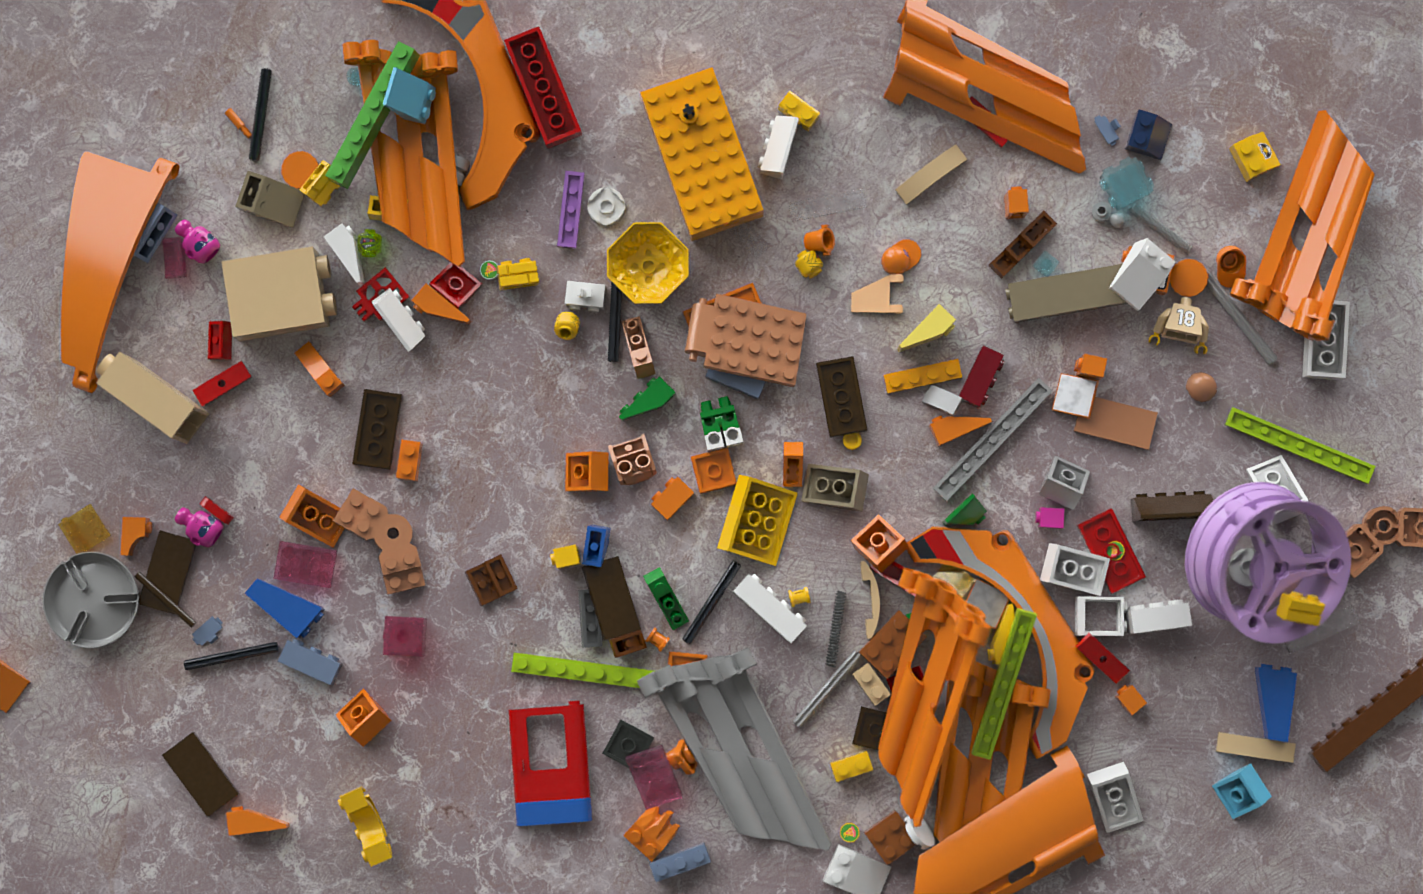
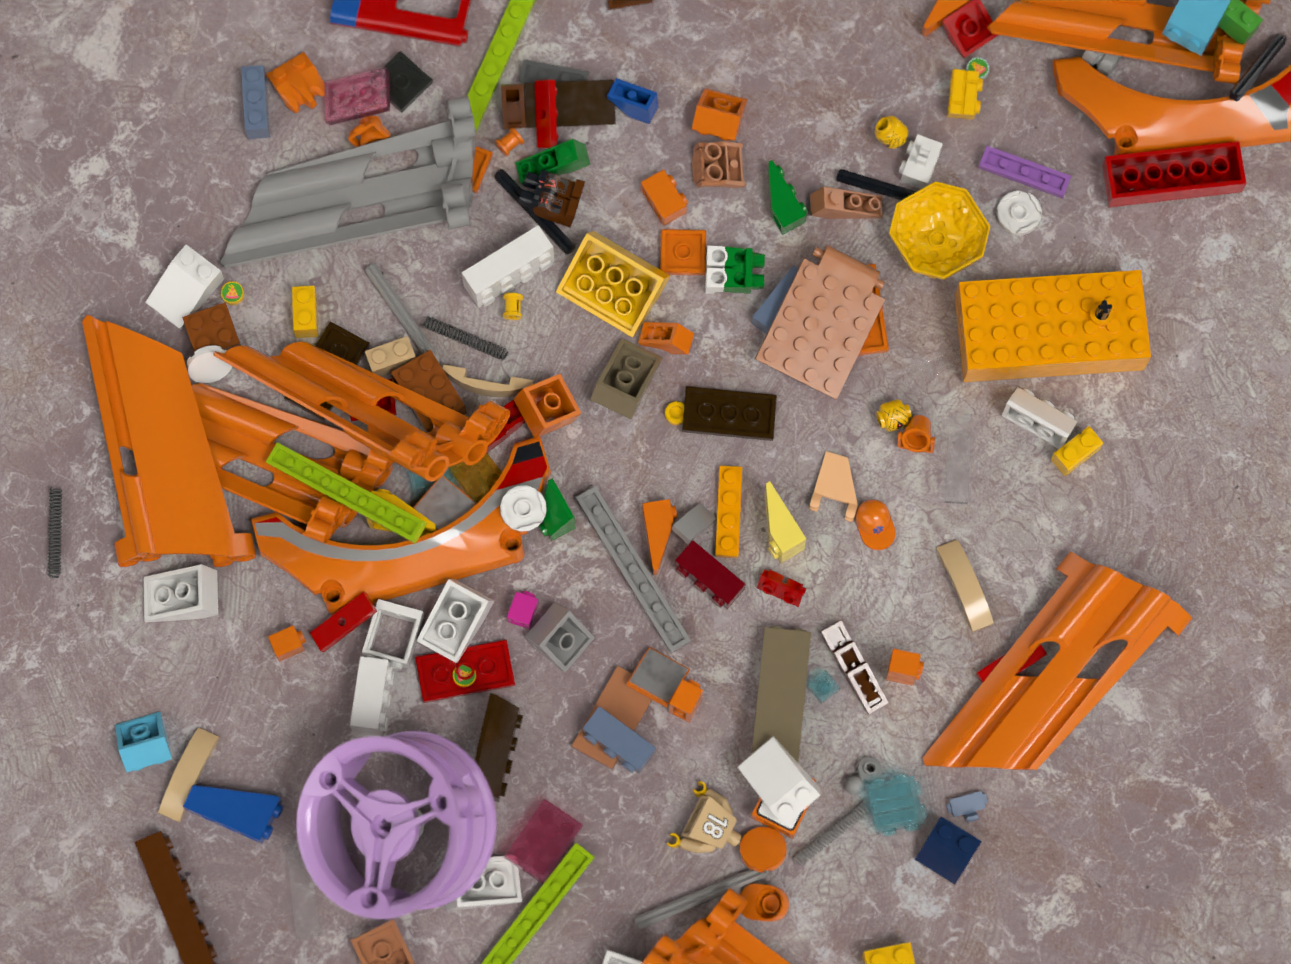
camera: 100 degrees right, 10 degrees down
yellow brick [550,544,581,569] -> none
nougat hair [1186,372,1217,402] -> none
yellow brick [1276,591,1325,626] -> none
none -> white tile [500,485,546,532]
none -> clear pink plate [504,799,583,884]
none -> hips [518,169,585,228]
none -> red tile [535,80,558,148]
none -> sand blue brick [582,706,656,774]
none -> red hinge [757,569,807,607]
none -> black axle [1229,33,1287,102]

